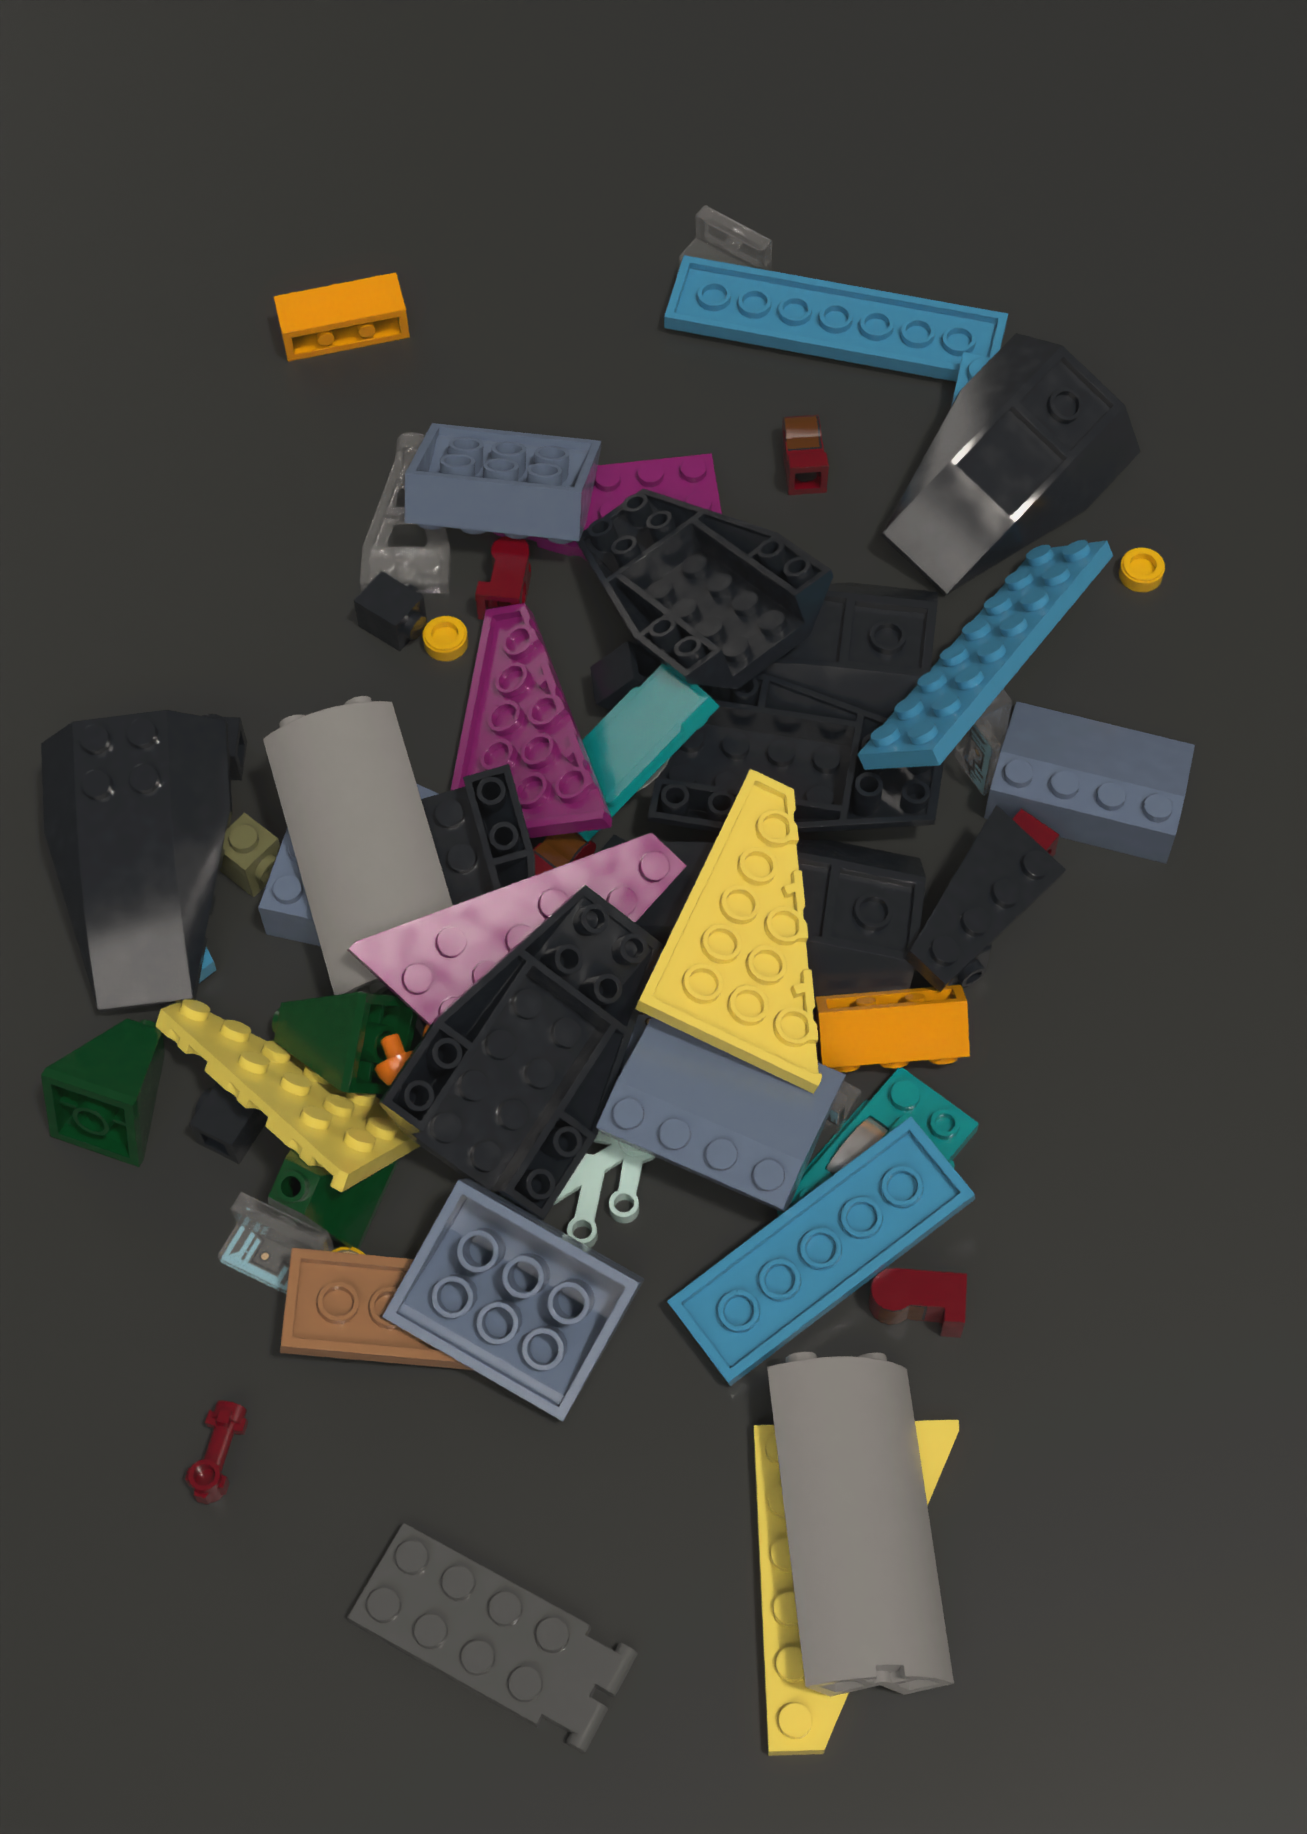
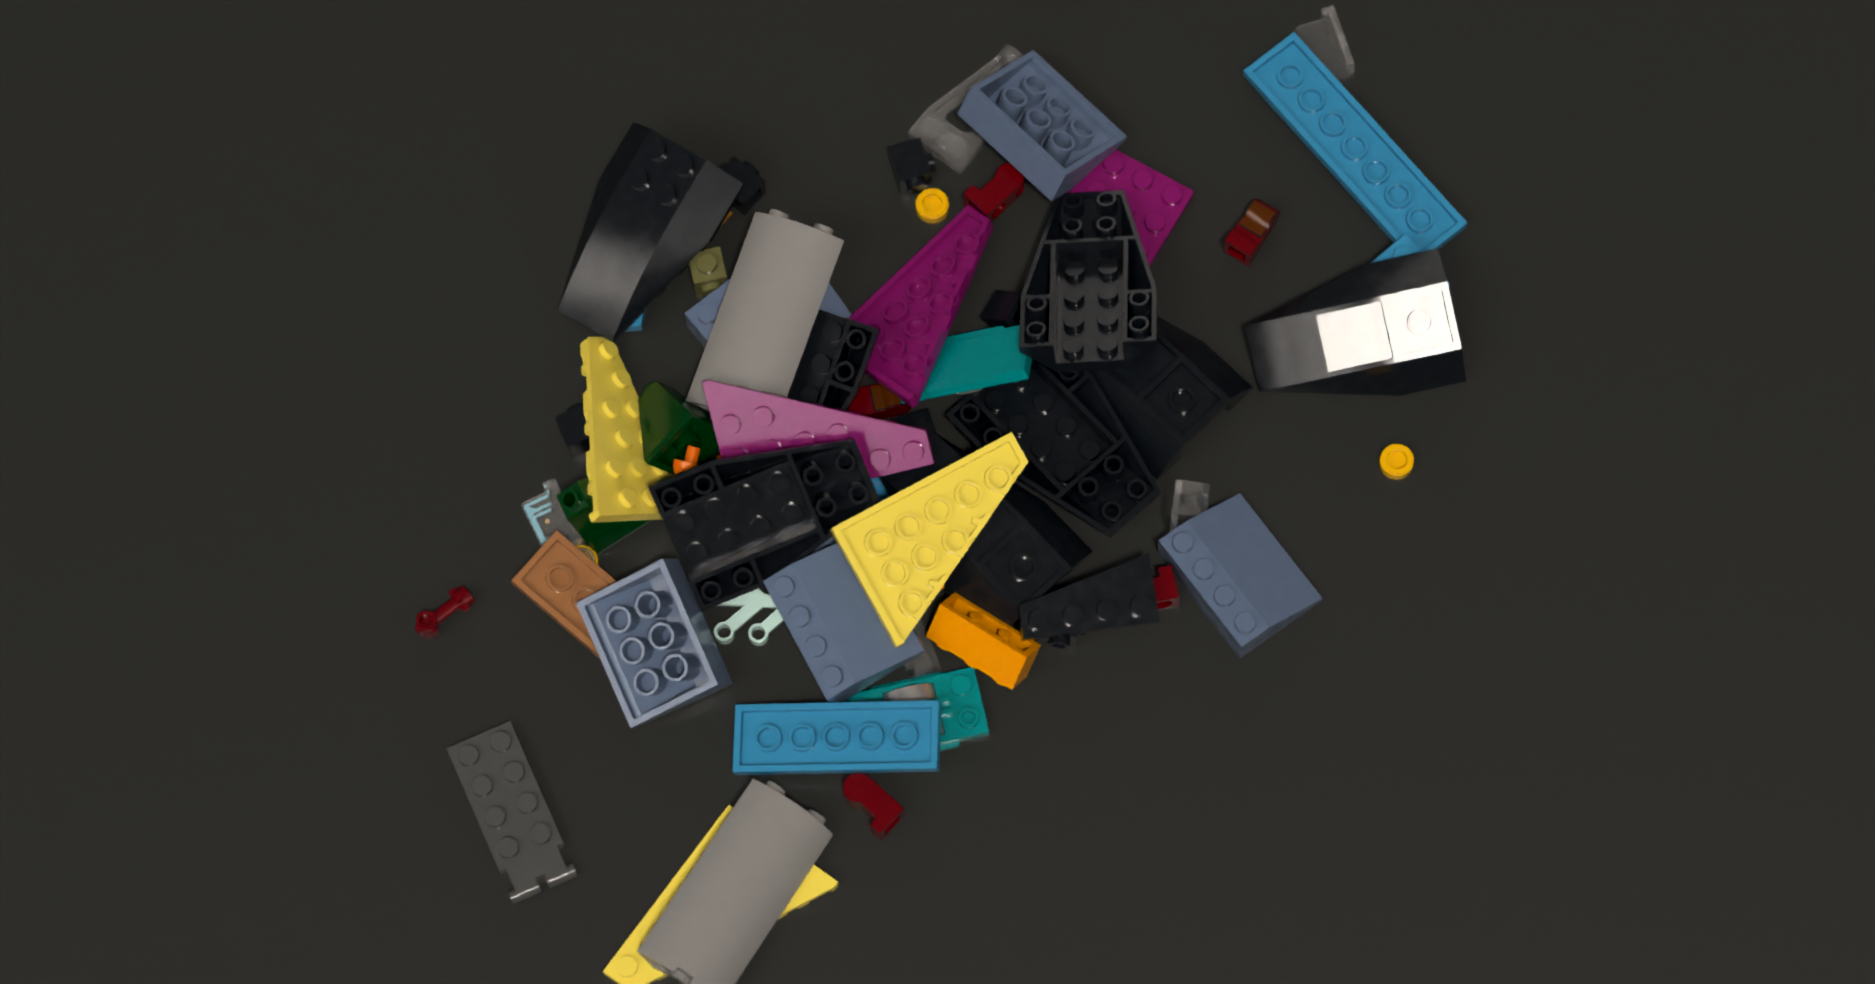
camera: 40 degrees right, 10 degrees up
dark green slope [41,1018,165,1167] -> none
dark azure plate [857,540,1113,770] -> none

